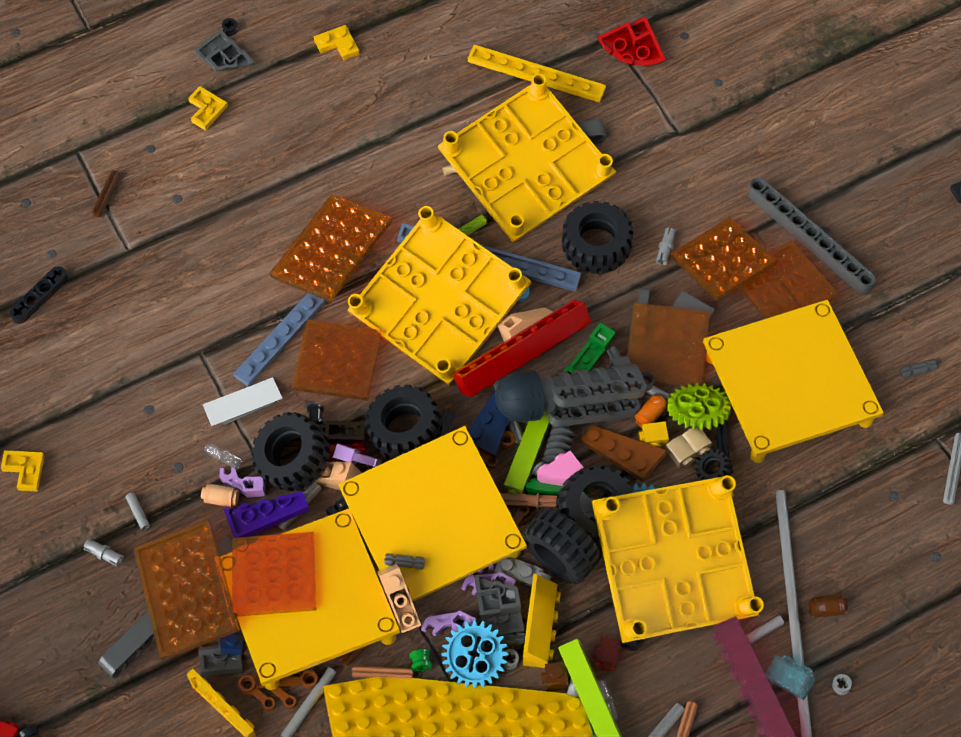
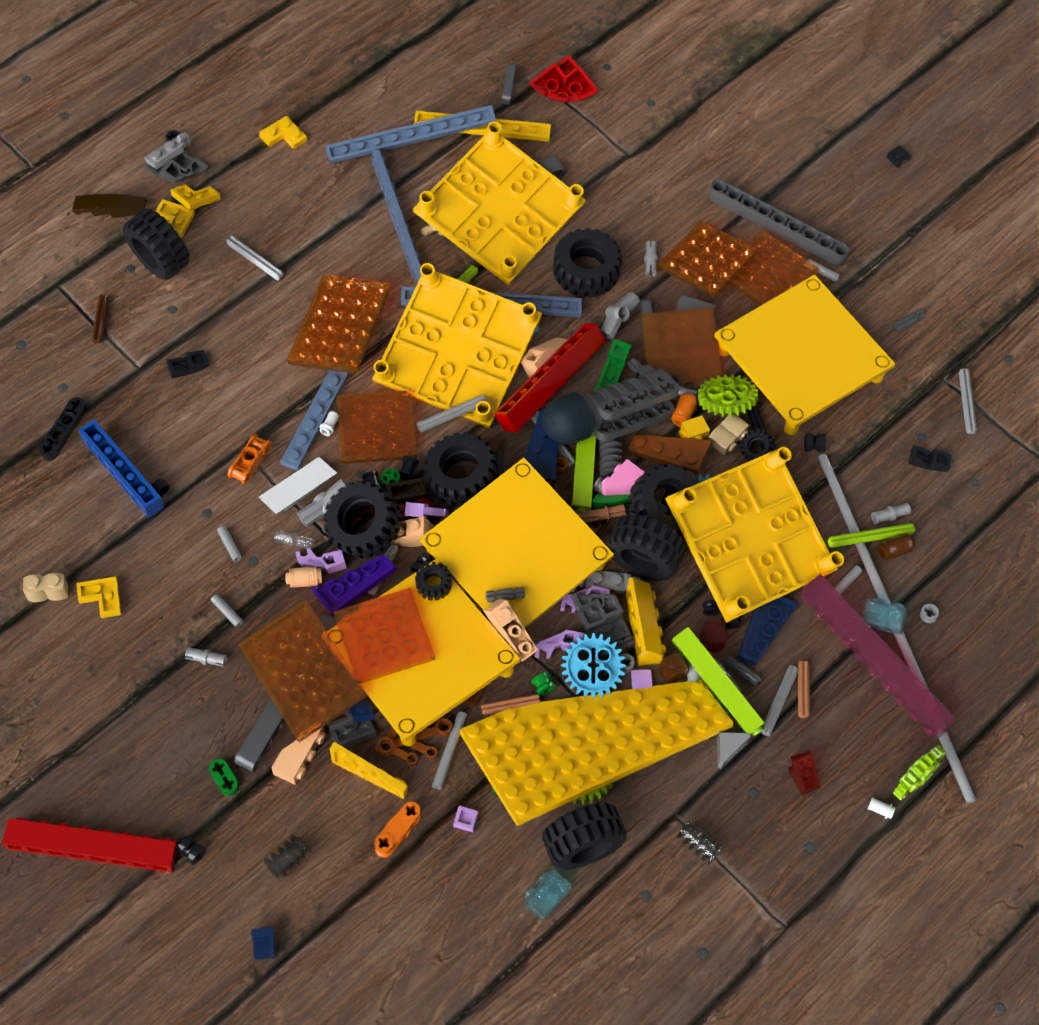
camera: 20 degrees left, 0 degrees up
none -> dark brown slope [72,194,147,218]
none -> blue brick [79,419,164,519]
none -> black tyre [122,209,190,280]
none -> light grey hinge [145,132,191,169]
none -> black bush [151,478,170,497]
none -> black slope [166,350,209,379]
none -> yellow plate [171,184,220,210]
none -> green beam [209,759,239,796]
none -> light grey piece [217,526,242,562]
none -> light grey axle [227,236,284,280]
none -> orange piece [227,433,272,485]
none -> light nougat slope [272,724,326,785]
none -> light grey piece [297,479,347,527]
none -> white pin [320,411,340,436]
none -> sand blue plate [325,105,496,164]
none -> sand blue plate [372,150,421,286]
none -> green wheel [381,468,400,488]
none -> black bush [398,456,419,480]
none -> black tyre [415,562,452,601]
none -> light grey axle [417,395,487,432]
none -> dark grey beam [502,63,516,105]
none -> light grey piece [600,292,640,340]
none -> lavender tile [631,669,652,689]
none -> black bush [702,600,721,616]
none -> dark grey axle [725,656,762,686]
none -> dark blue wing [737,597,798,665]
none -> black wheel [804,433,826,452]
none -> light grey piece [805,258,840,282]
none -> lime axle [827,523,915,548]
none -> light grey pin [871,503,911,524]
none -> black slope [909,445,952,472]

